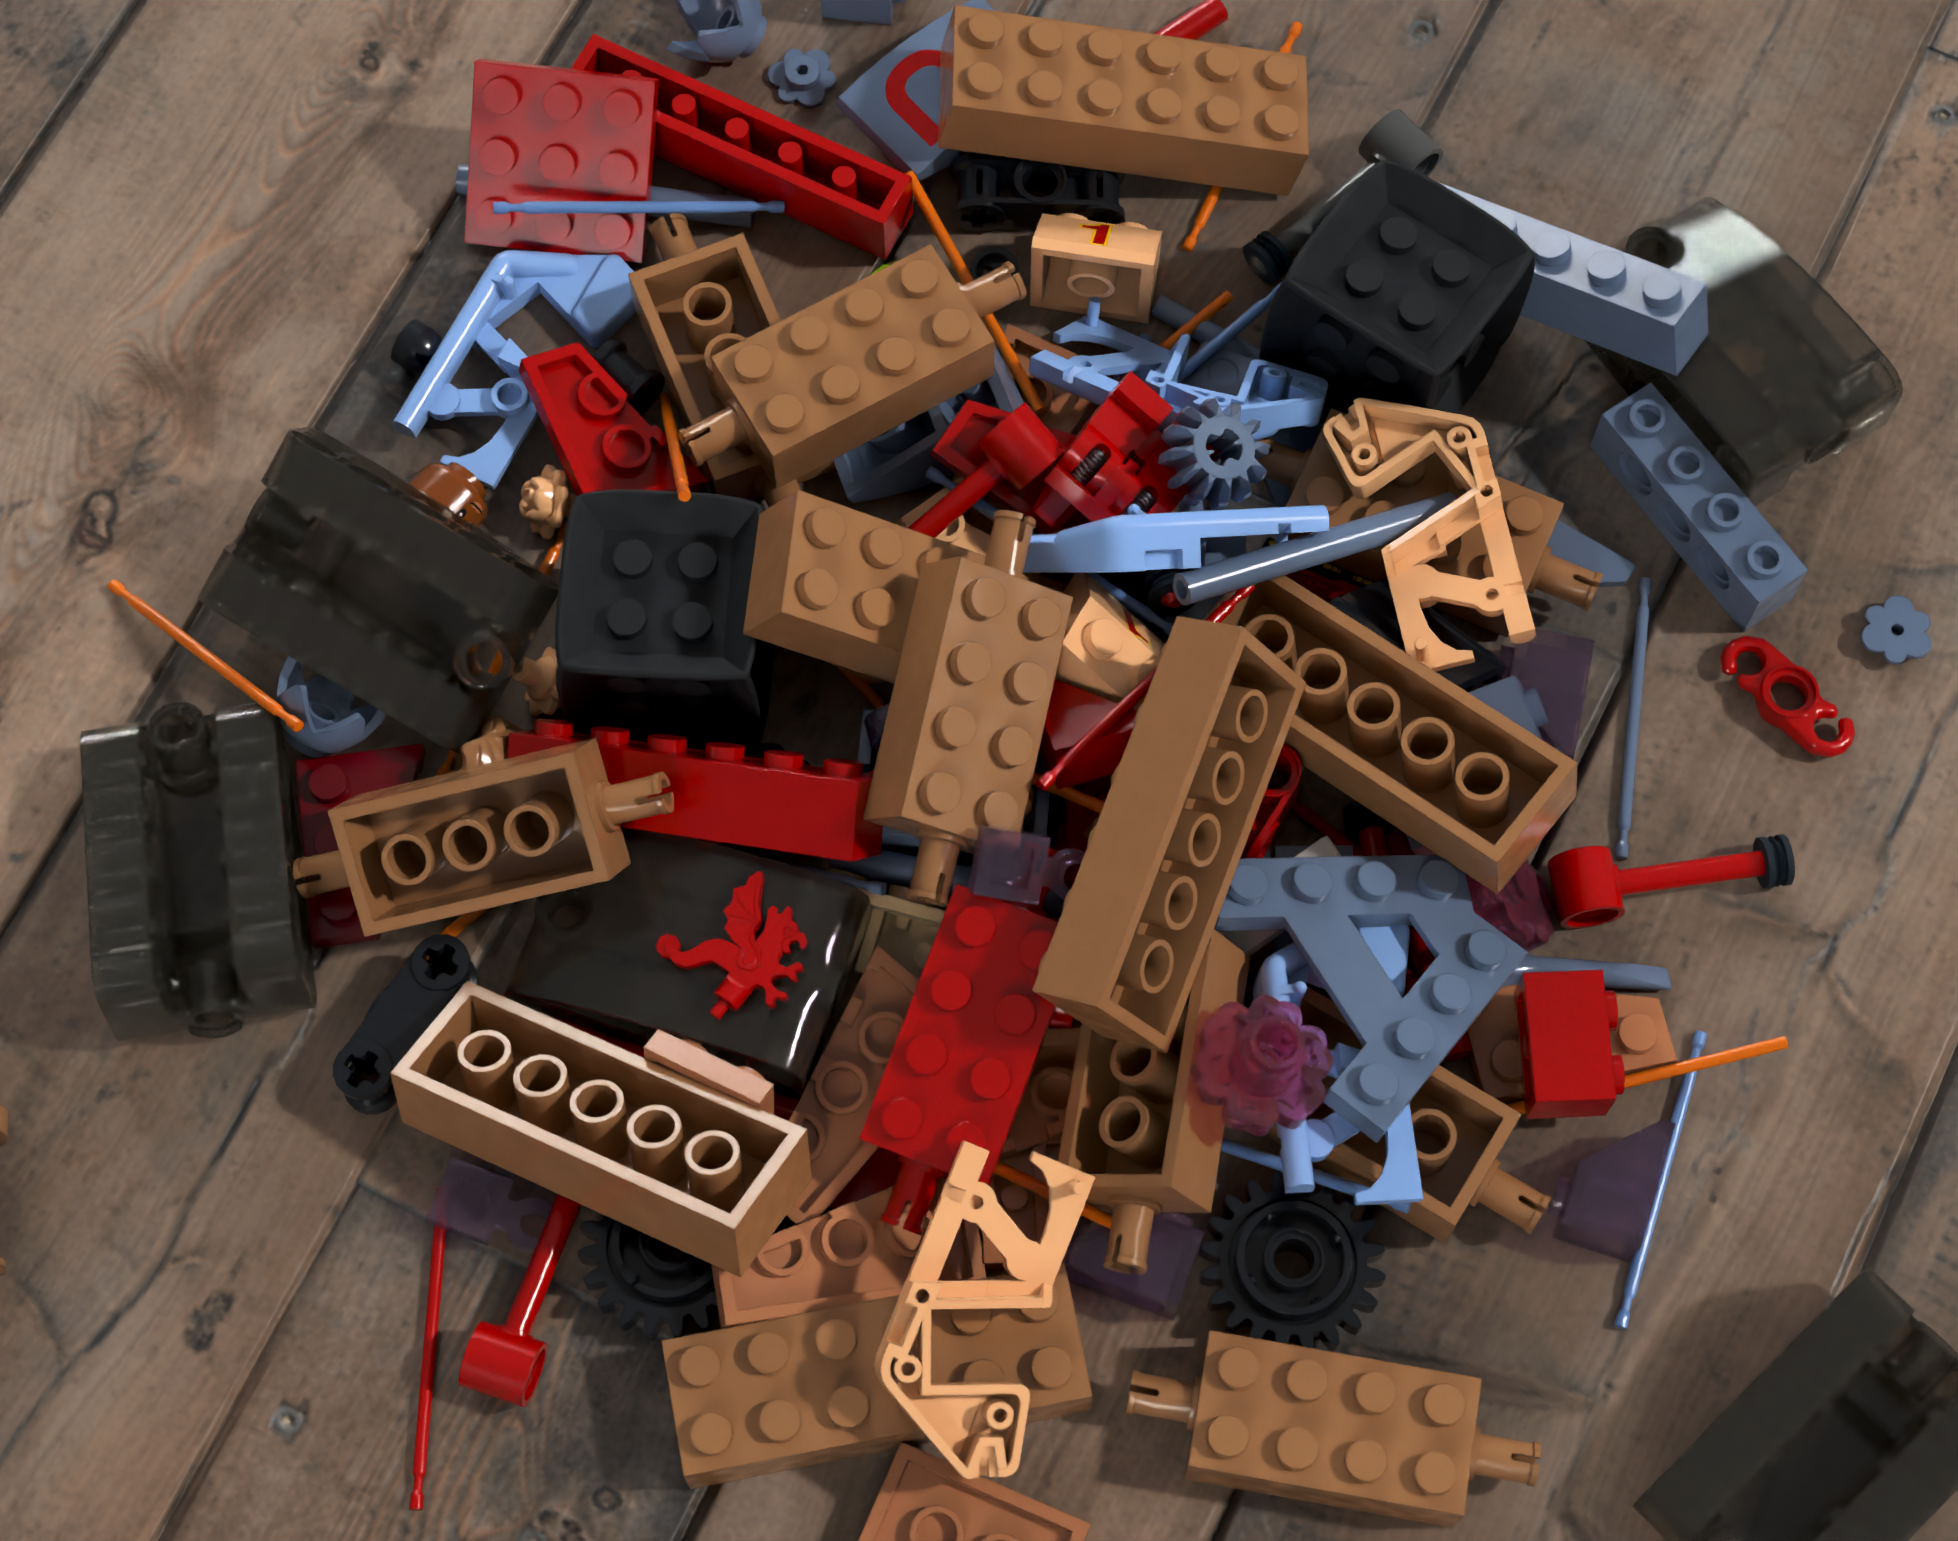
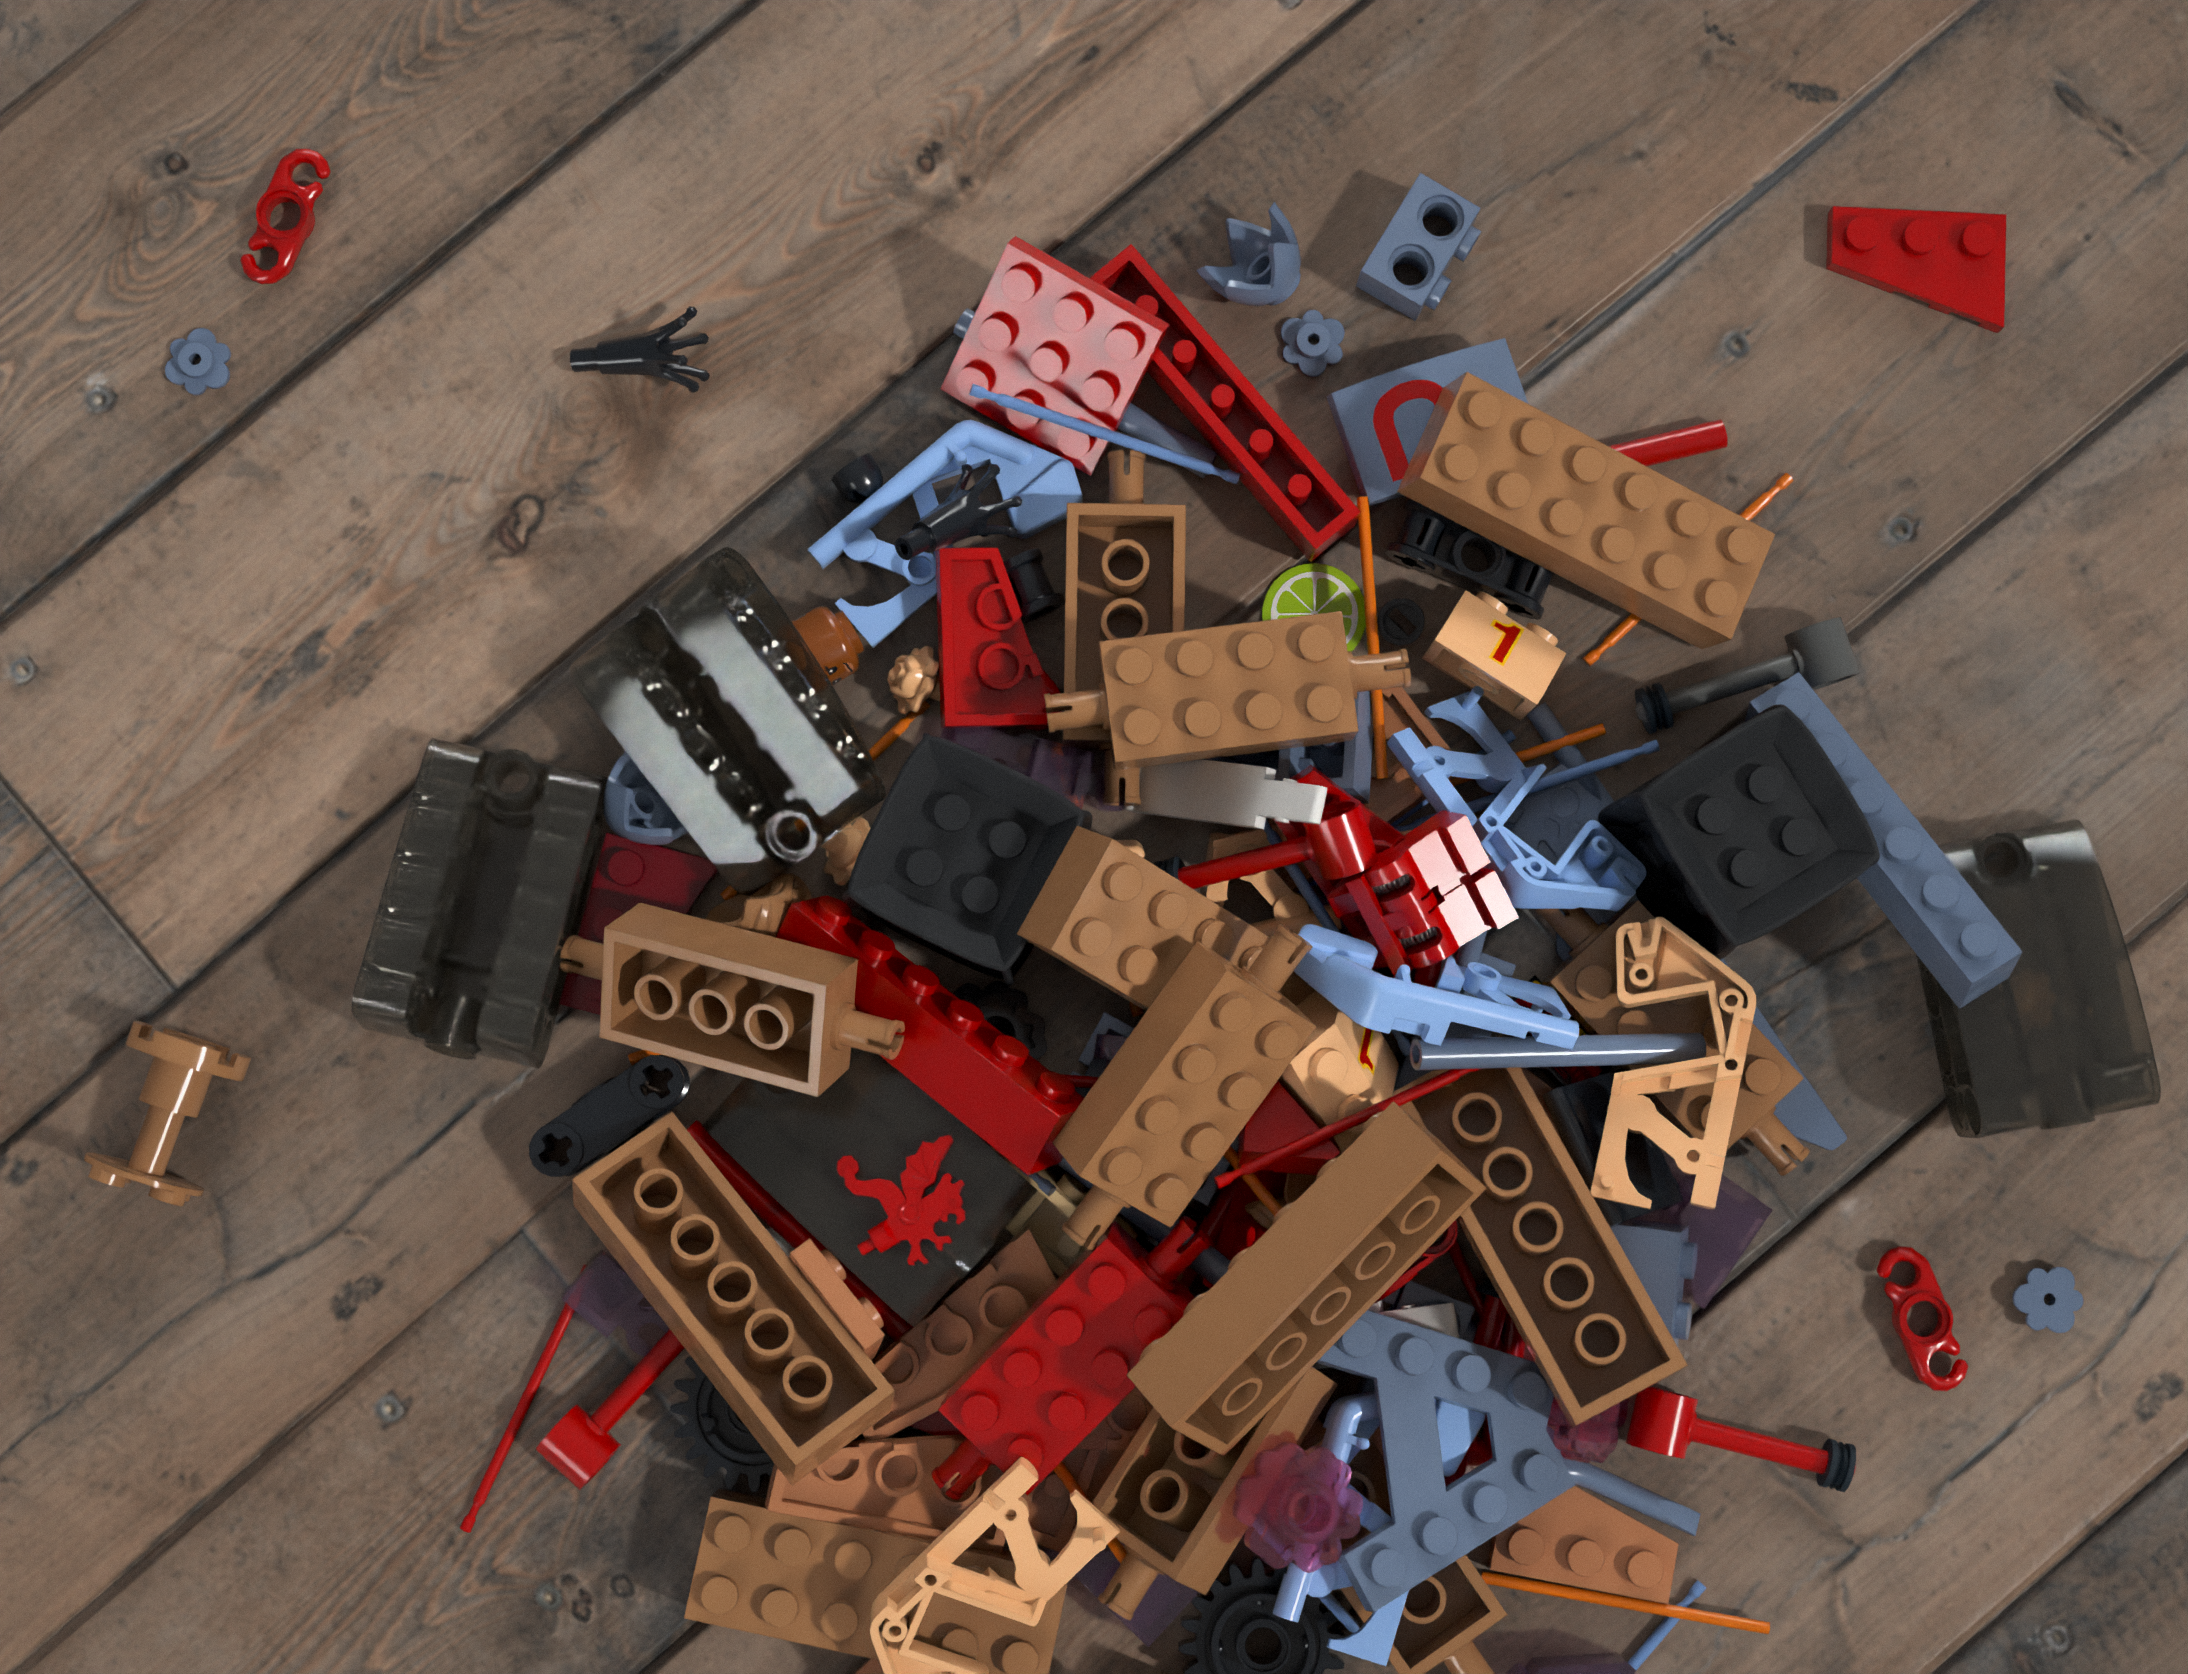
camera: 20 degrees right, 15 degrees up
orange piece [108,579,304,732] -> none
orange piece [658,393,691,502] -> none
clear purple plate [967,824,1085,905] -> none
sand blue gear [1157,398,1271,510] -> none
red brick [1514,970,1625,1119] -> none
sand blue brick [1590,383,1808,632] -> none
sand blue piece [1615,577,1652,861] -> none
none -> black piece [570,306,710,393]
none -> black piece [895,464,1022,560]
none -> white piece [1123,760,1328,830]

